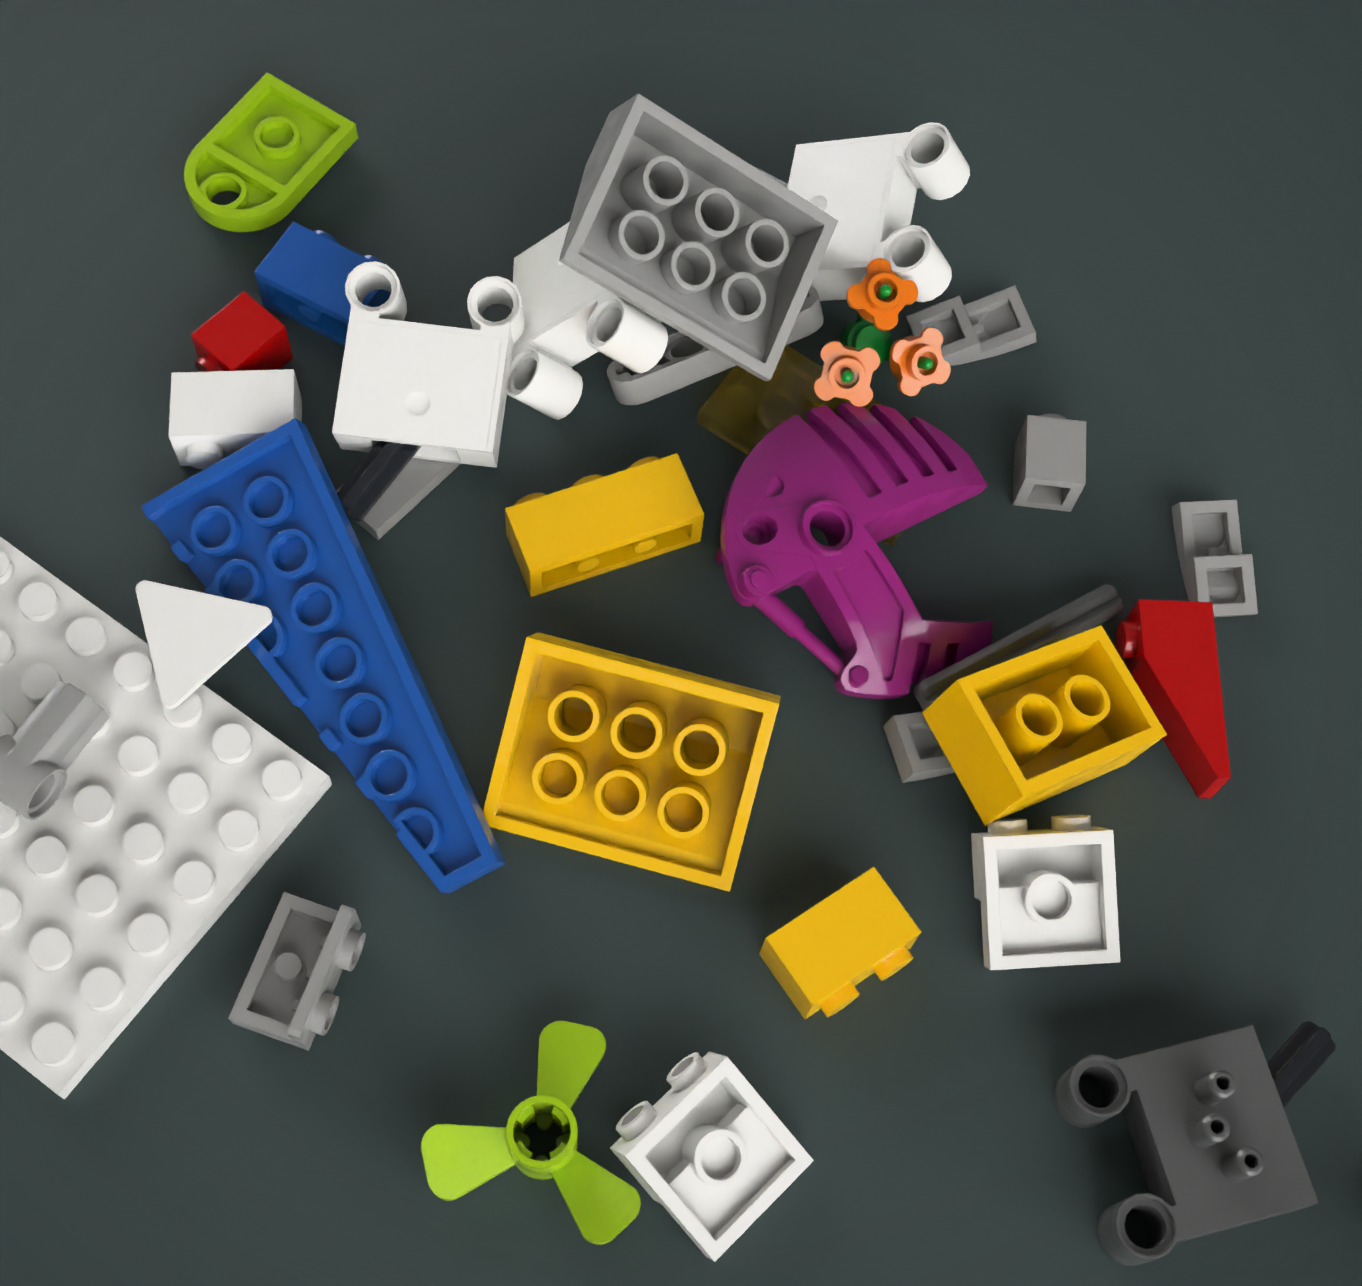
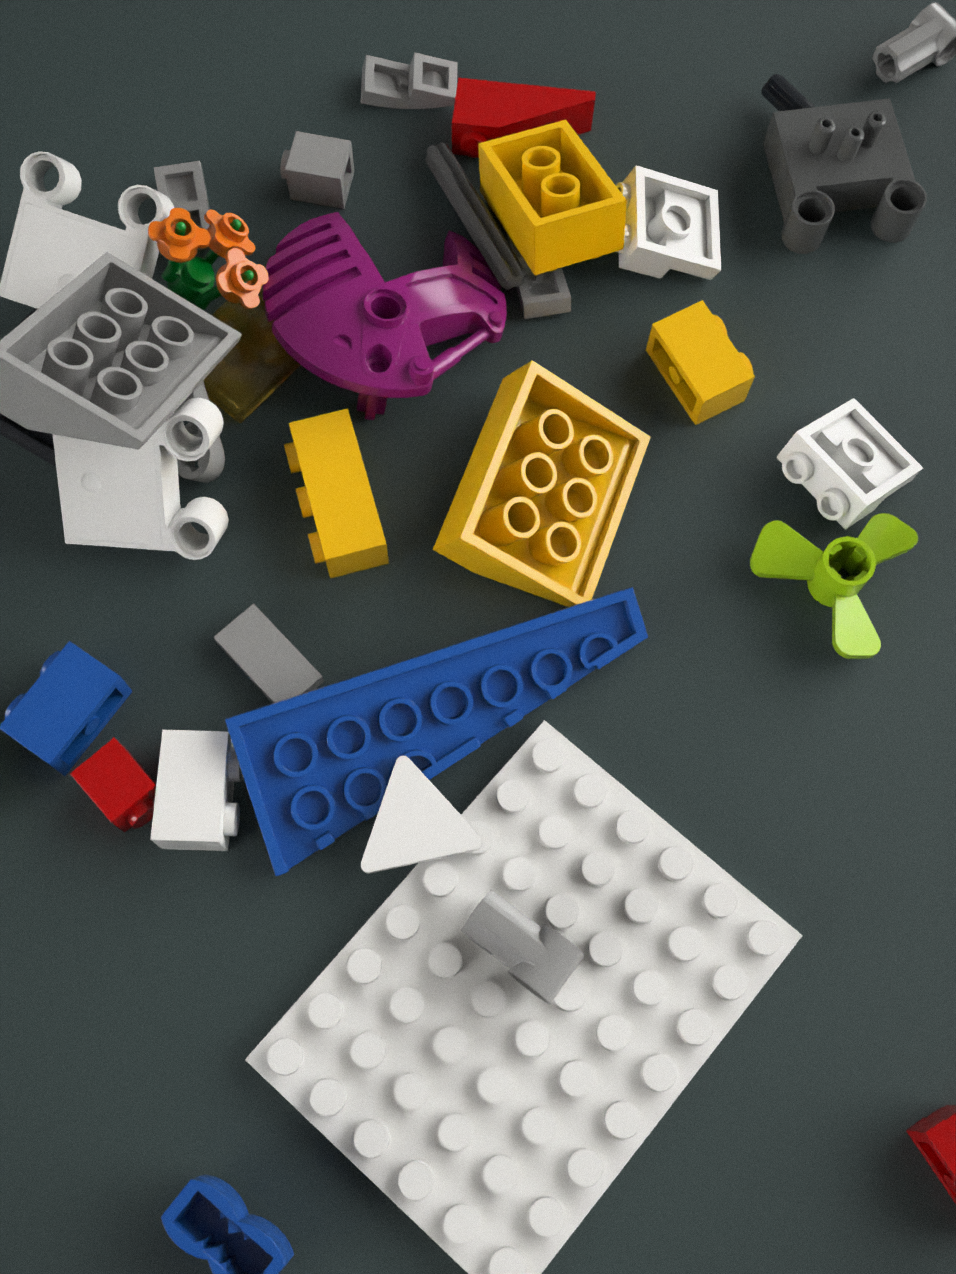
camera: 80 degrees left, 5 degrees up
light grey bracket [228,892,366,1051] -> none
white piece [332,261,525,522] -> none

